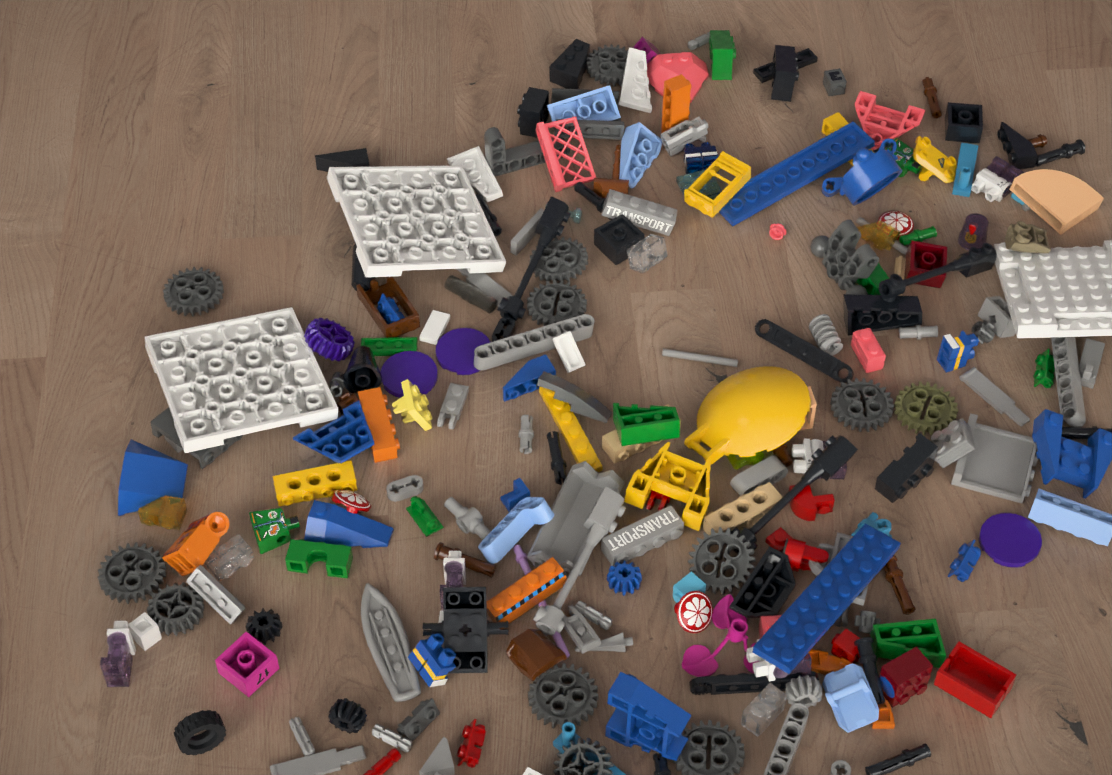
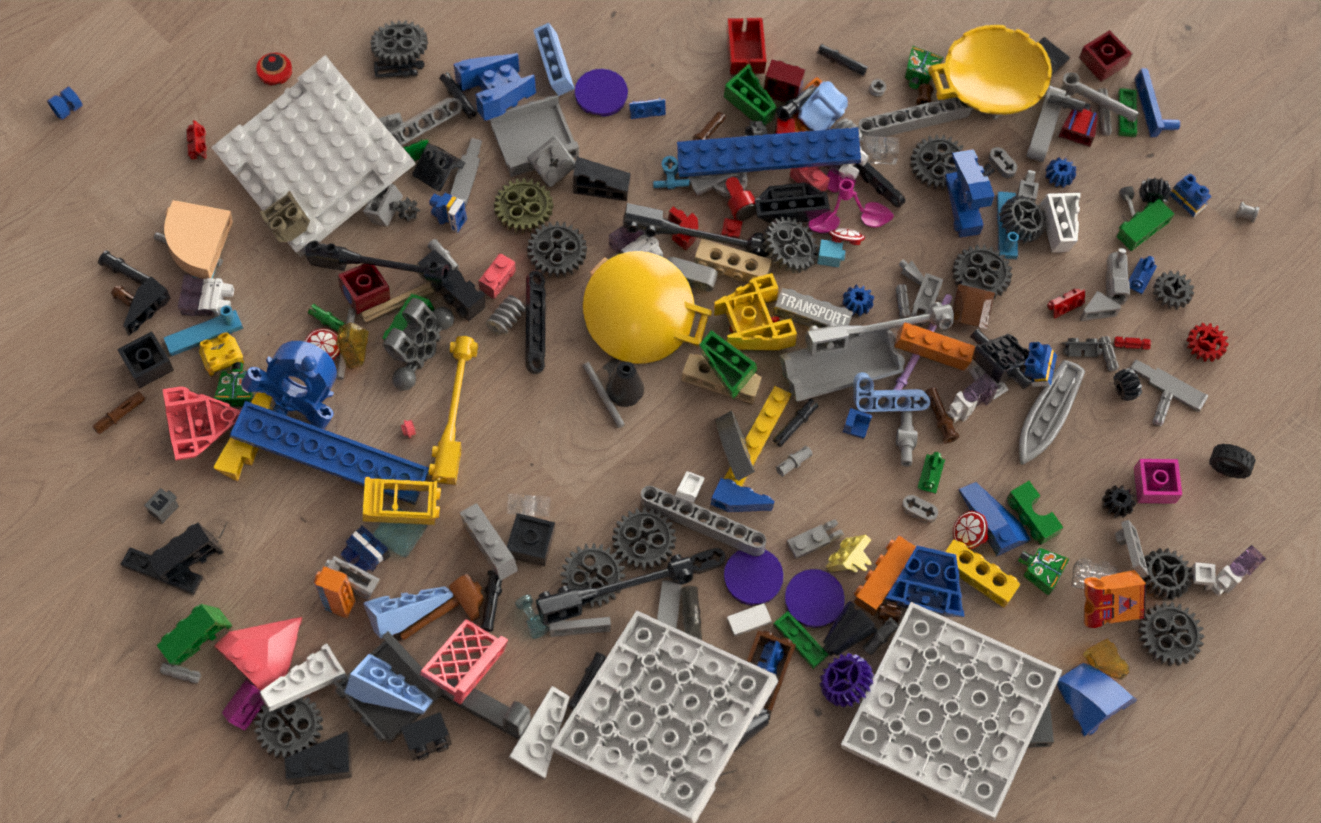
camera: 135 degrees left, 15 degrees up
clear purple hat [958,213,989,250] -> none
none -> black bracket [412,143,465,192]
none -> yellow bar [429,336,478,485]
none -> black cone [606,362,644,407]

